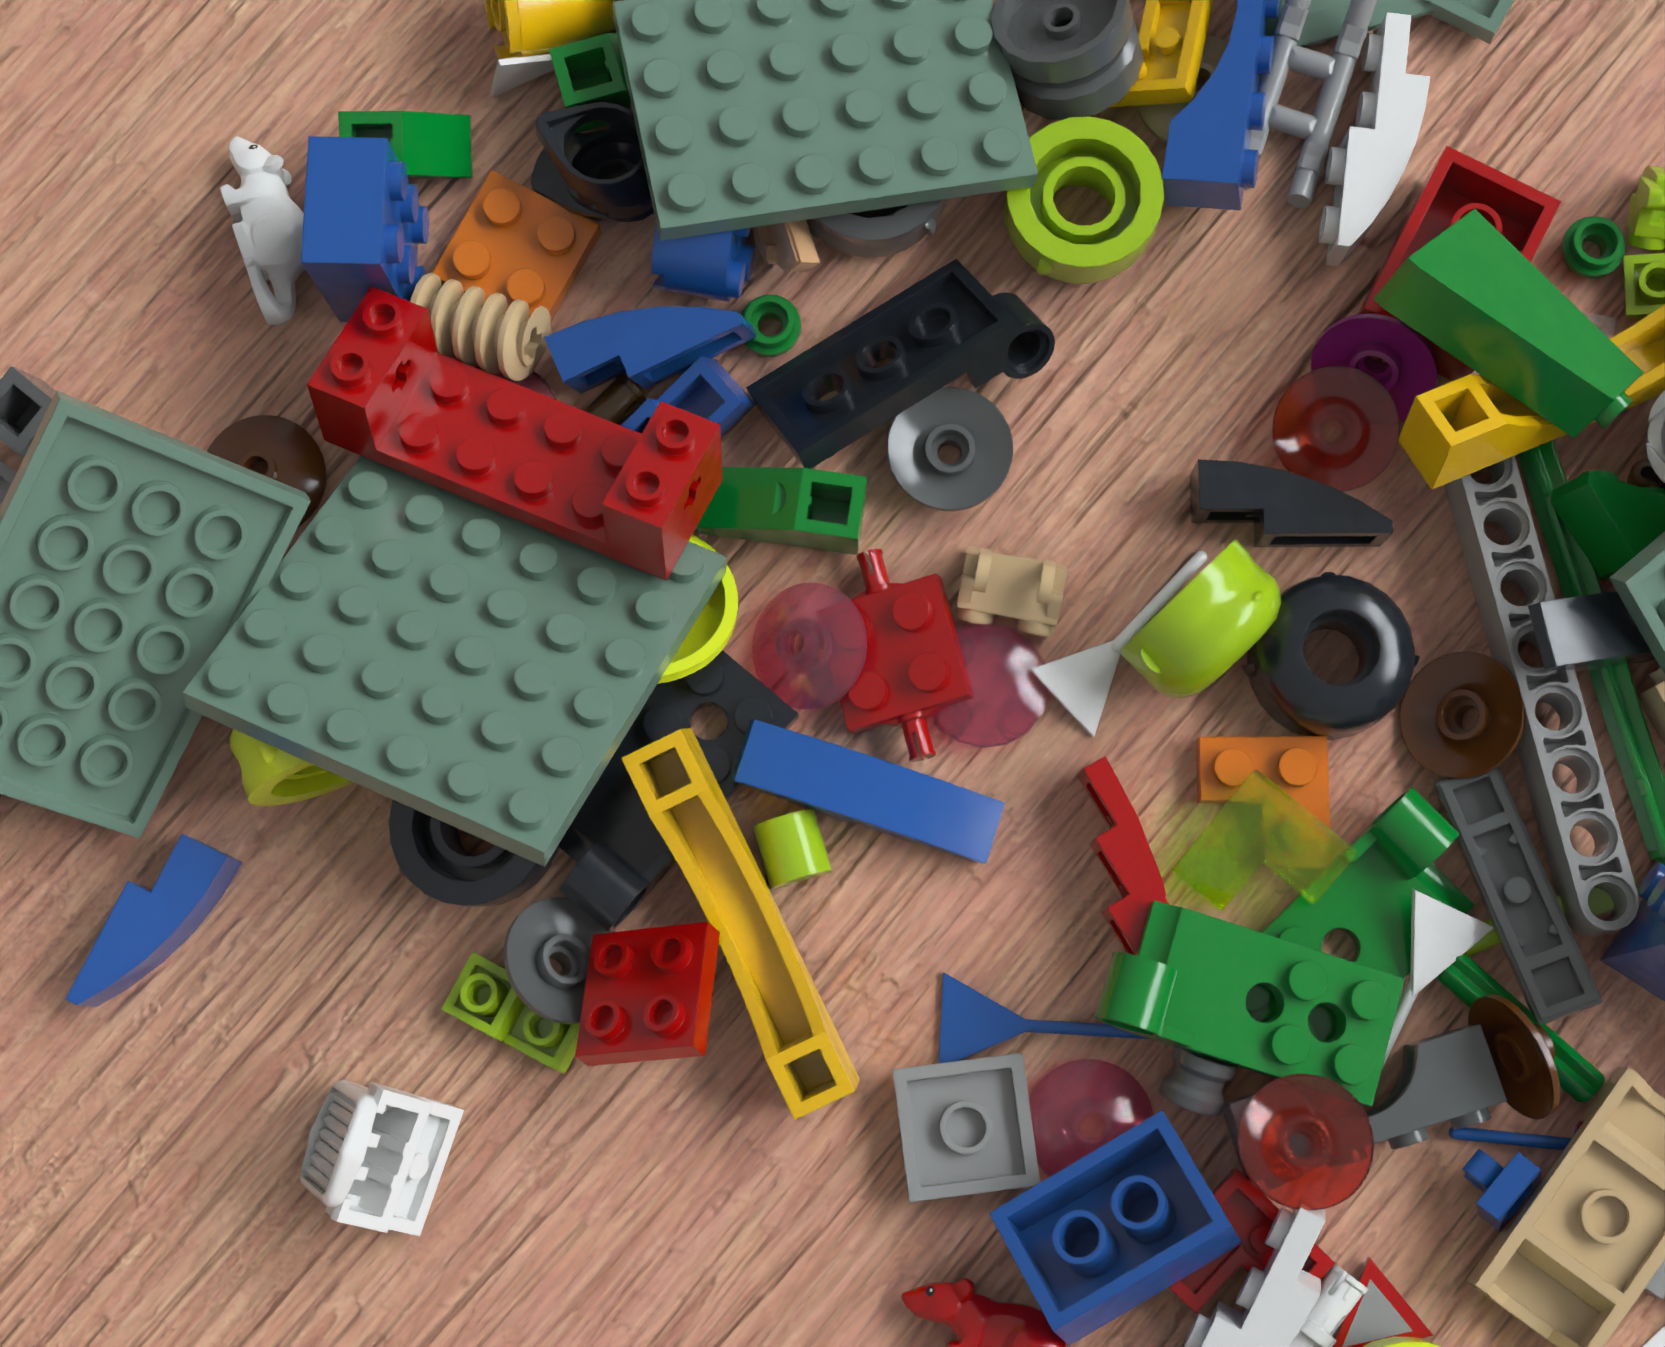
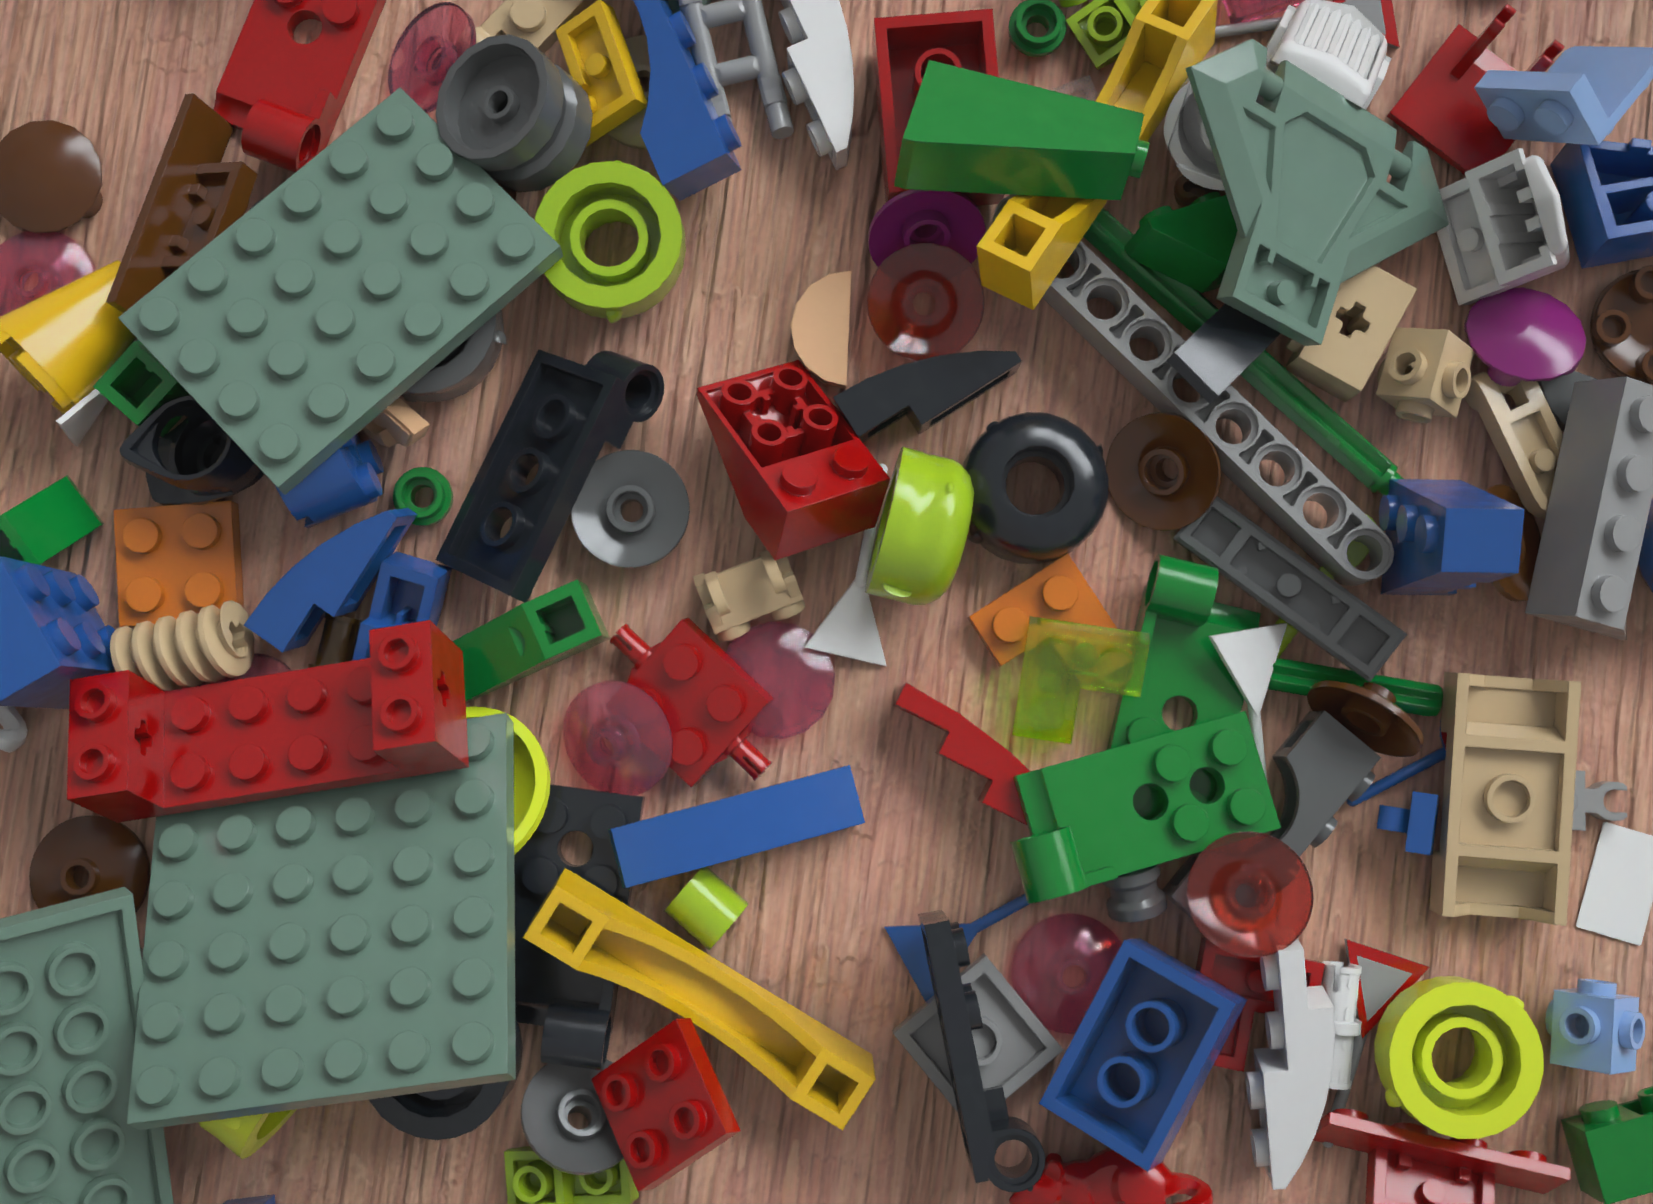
camera: 35 degrees left, 5 degrees up
none -> red slope [696,360,890,560]
none -> light nougat tile [791,271,852,389]
none -> black hinge [918,909,1045,1192]

